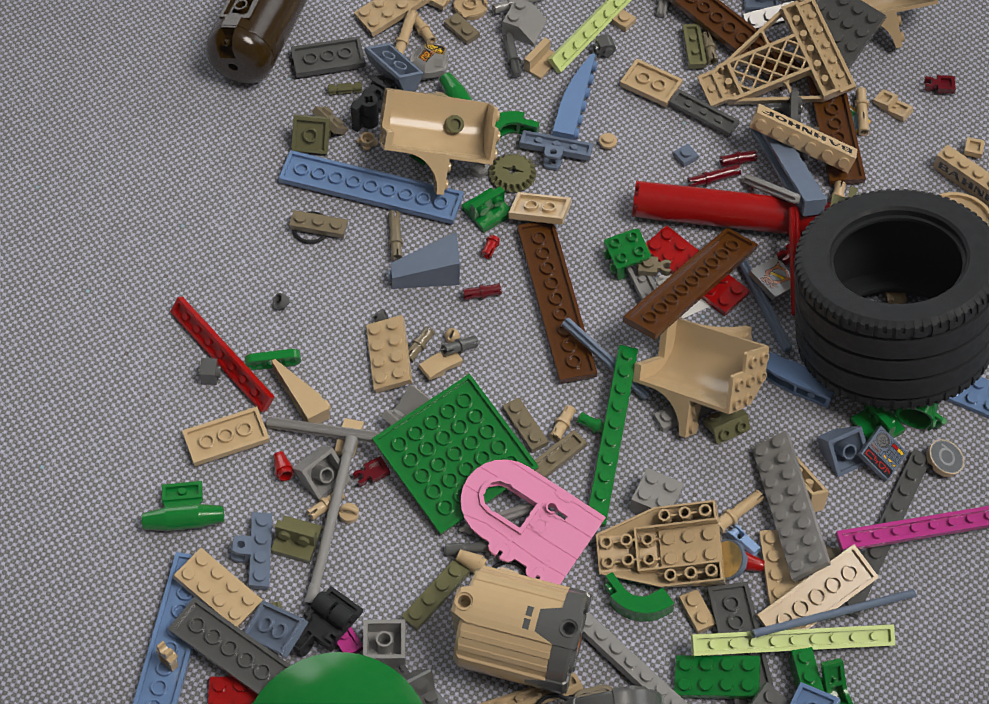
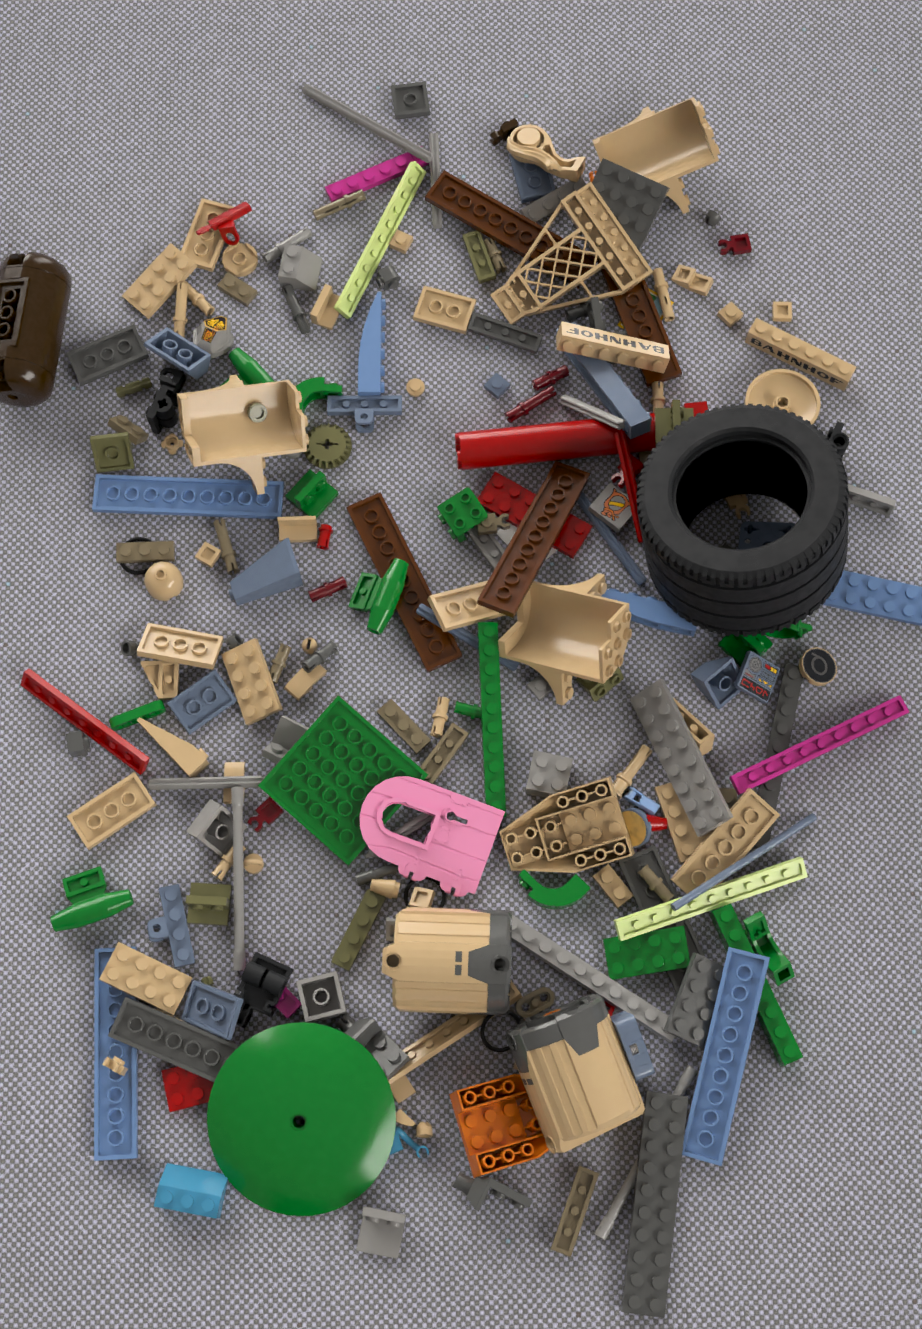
camera: 10 degrees left, 15 degrees up
red cone [273,451,294,481] -> none
tan plate [509,192,571,225] -> none
none -> tan plate [137,623,223,670]
none -> tan wing [141,661,180,700]
none -> tan cylinder [144,561,184,601]
none -> sand blue tile [167,669,237,735]
none -> tan plate [195,541,222,568]
none -> tan panel [277,516,318,543]
none -> green plate [348,558,409,635]
none -> tan plate [427,581,505,632]
none -> dark tan pin [638,864,674,903]
none -> dark grey hinge [705,210,721,226]
none -> tan plate [717,302,744,328]

